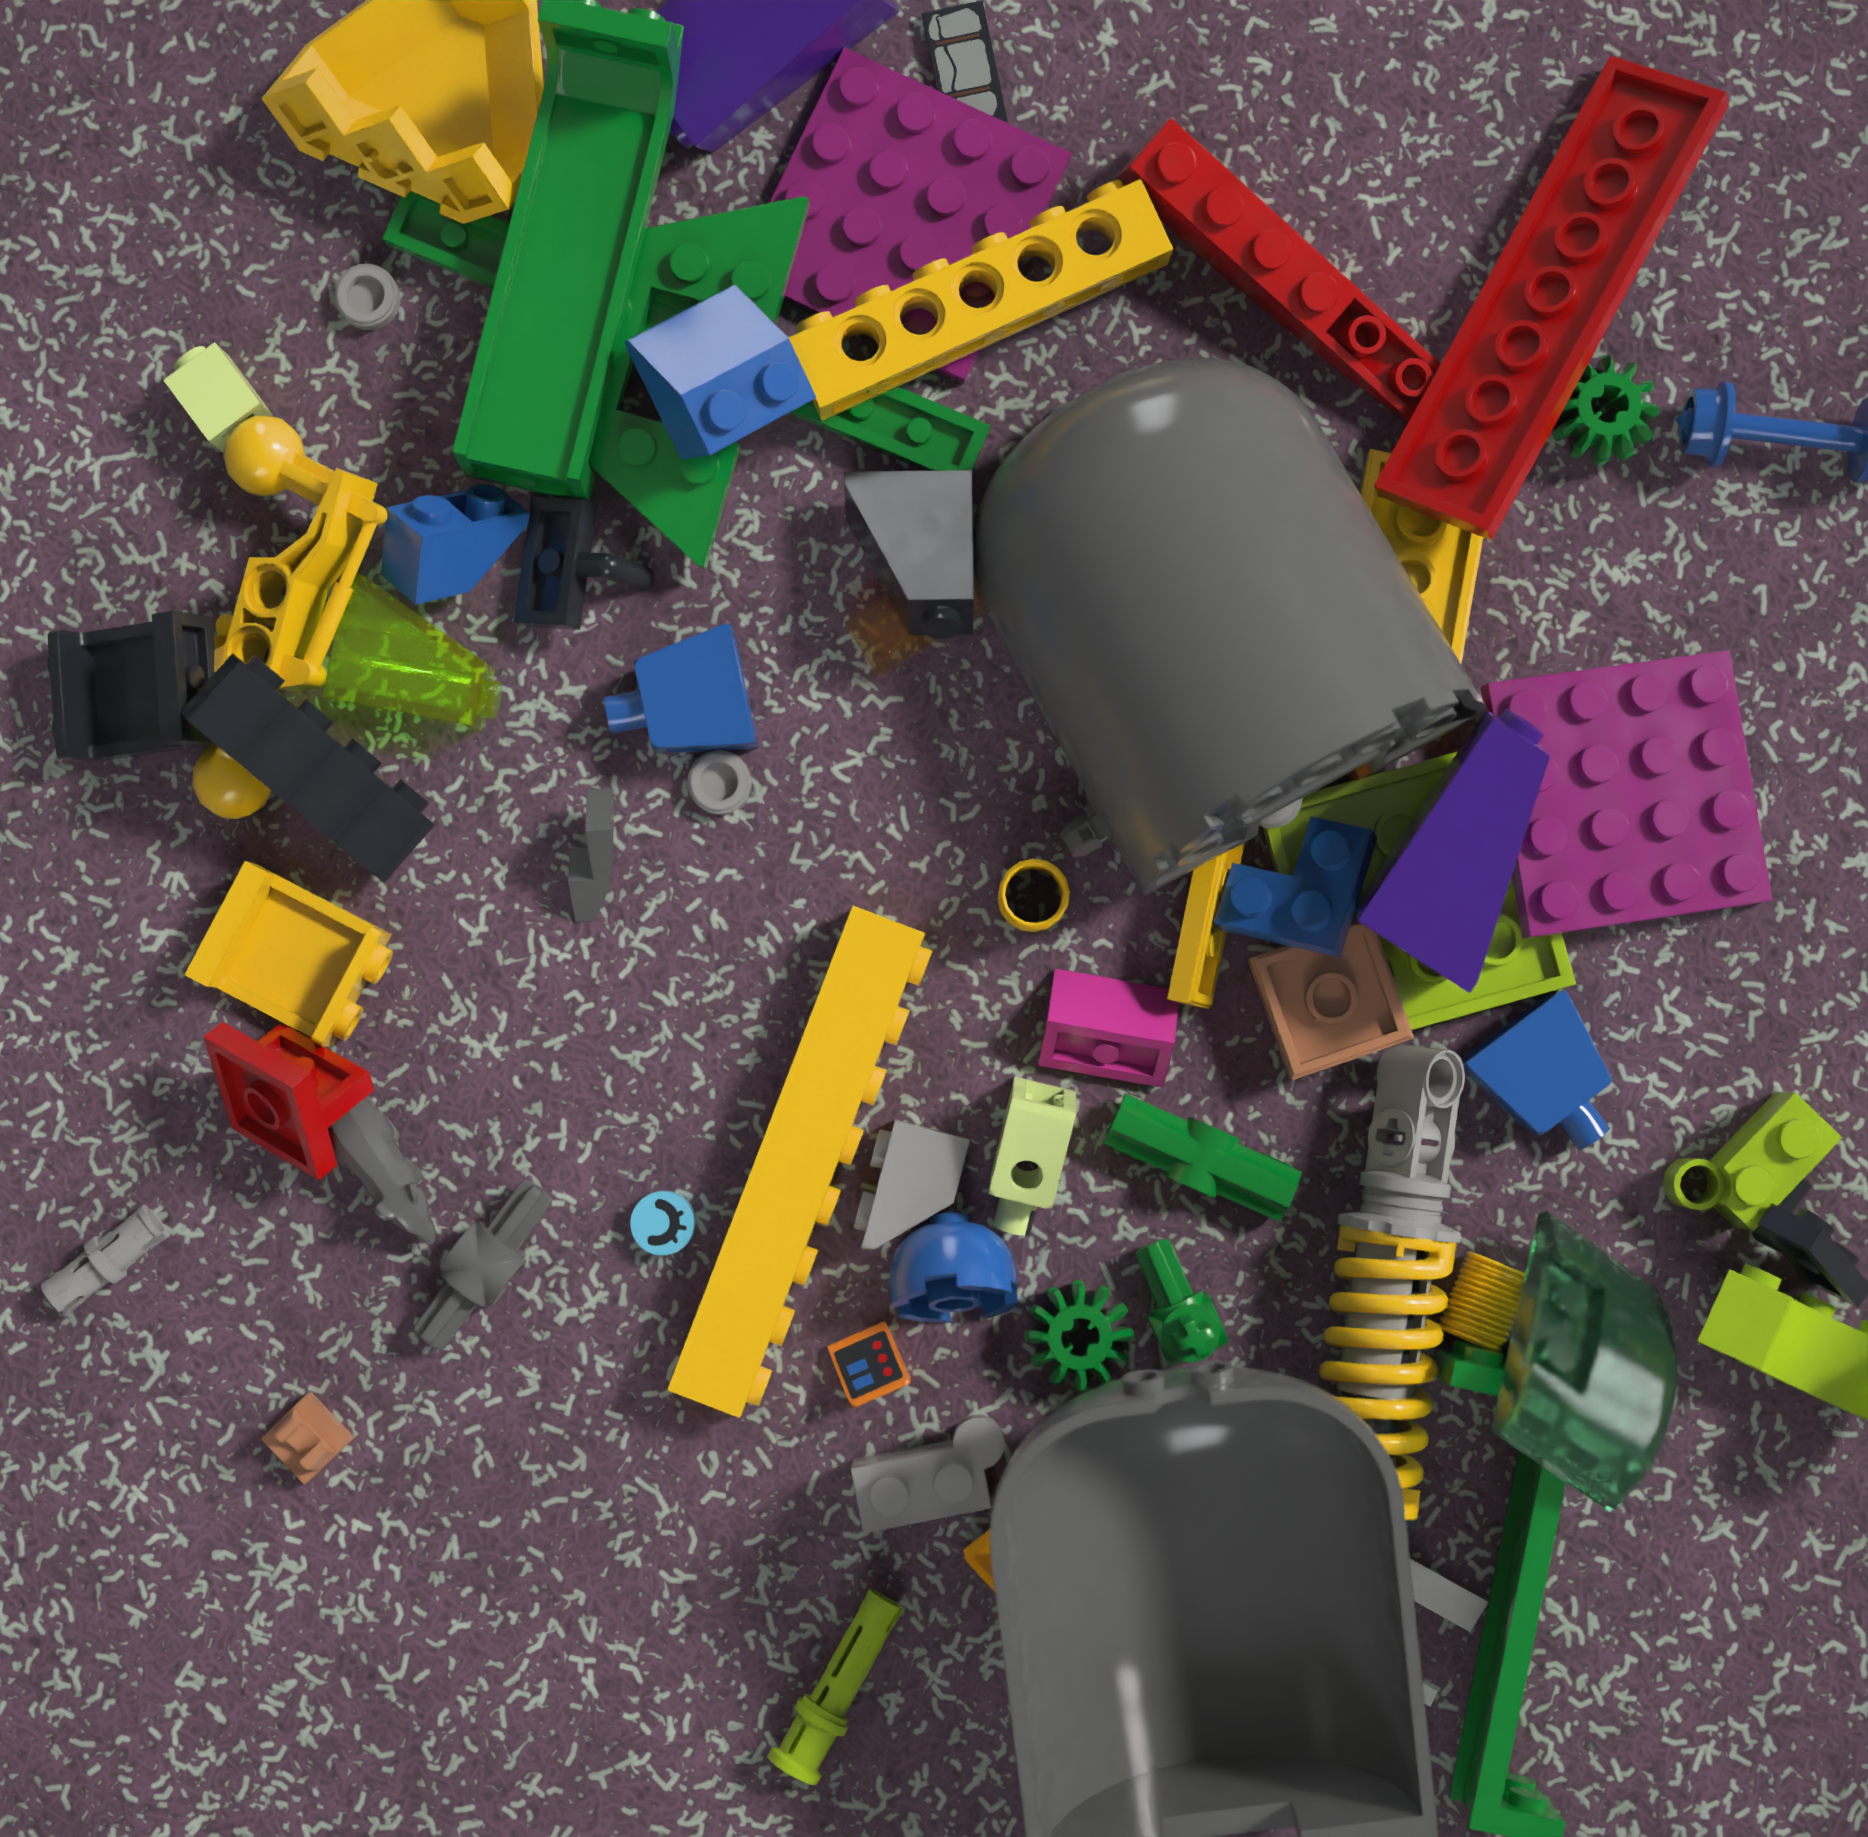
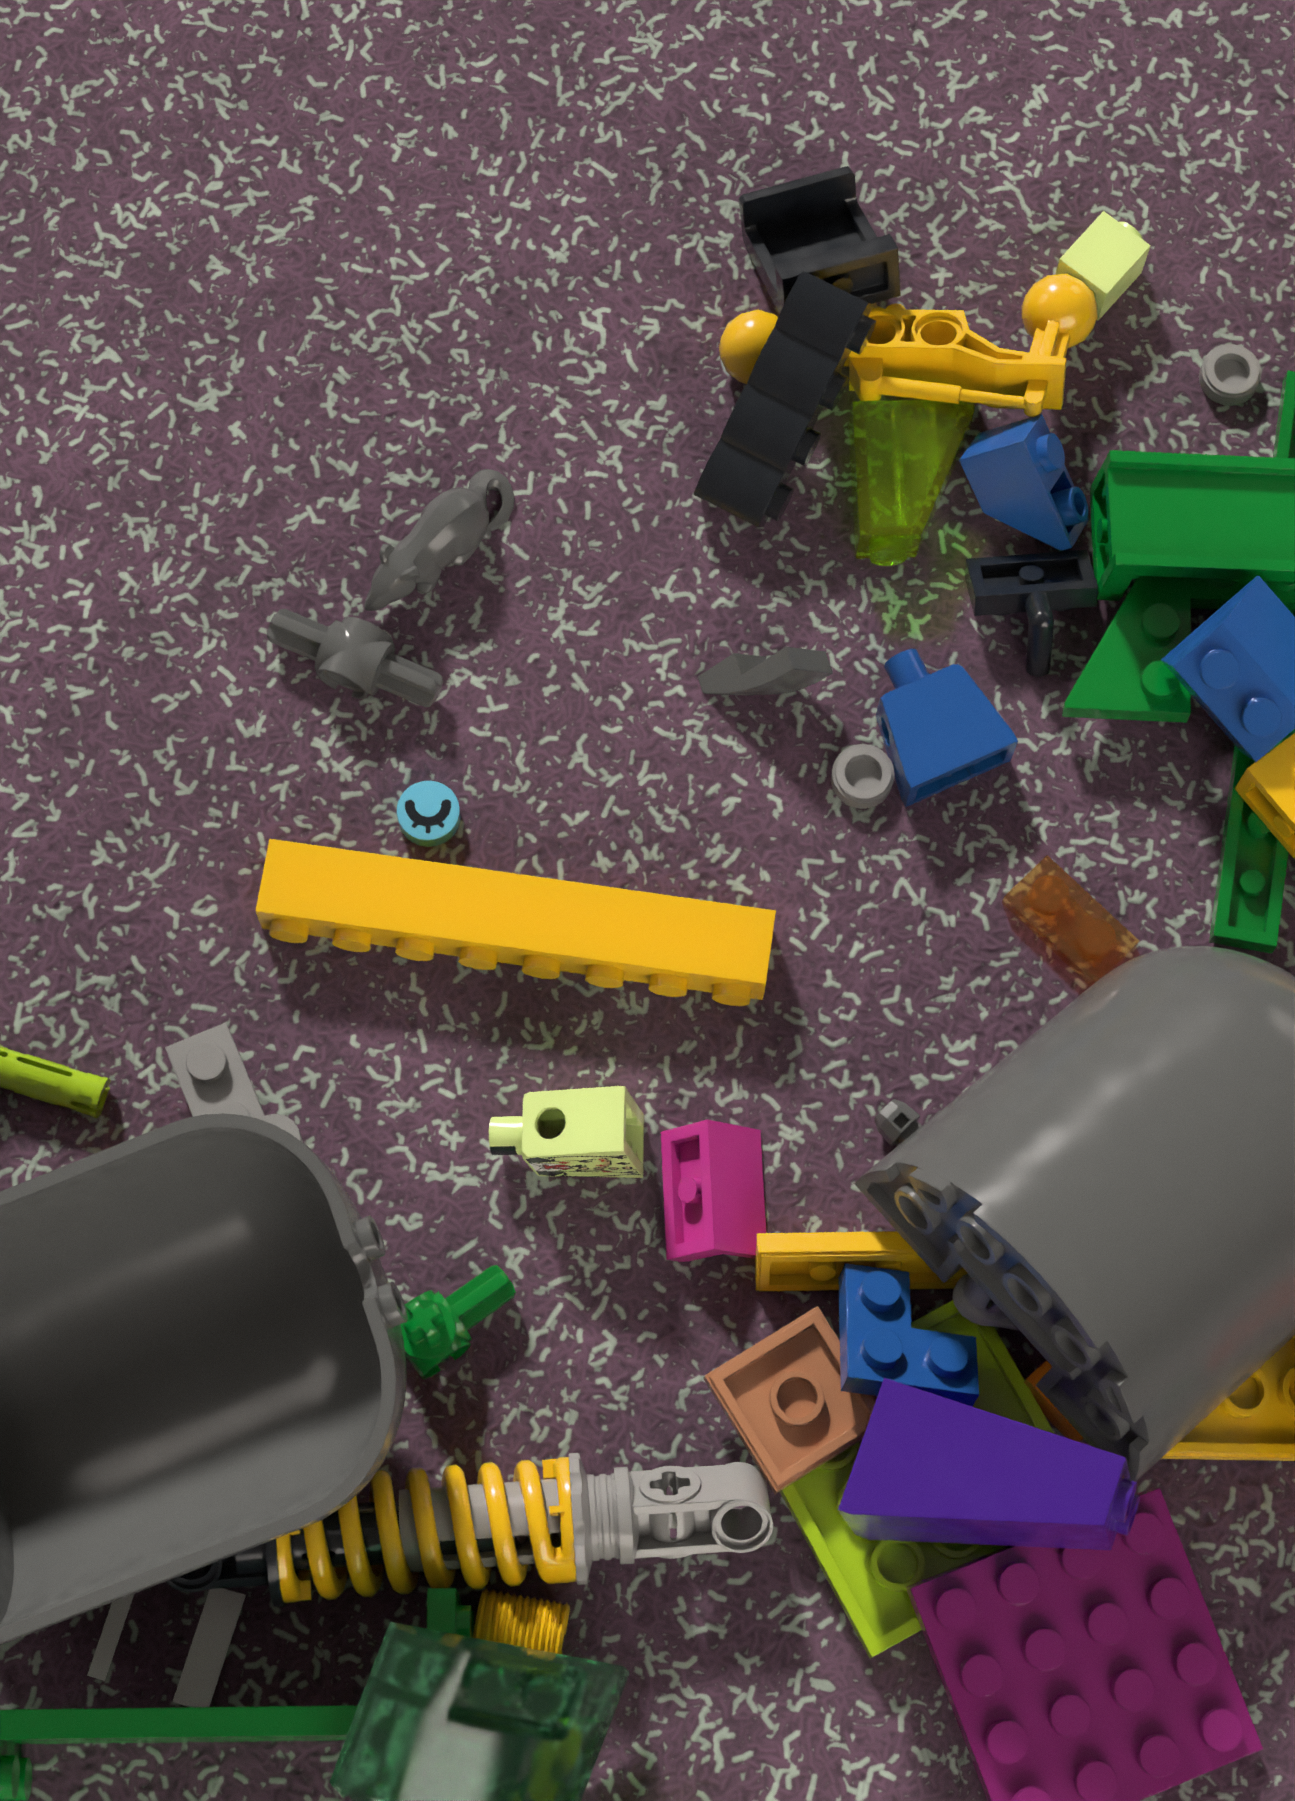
camera: 70 degrees right, 15 degrees down
light grey pin [41,1205,170,1316] -> none
yellow panel [185,861,393,1047] -> none
red bracket [203,1022,374,1180] -> none
nougat tile [261,1392,355,1485] -> none
slope [827,1320,911,1409] -> none
slope [844,470,974,639] -> none
light grey slope [854,1119,970,1249] -> none
blue cylinder [889,1212,1018,1323] -> none
yellow piece [998,859,1070,932] -> none
green gear [1024,1279,1134,1391] -> none
green piece [1103,1093,1302,1222] -> none
blue torso [1461,989,1612,1150] -> none

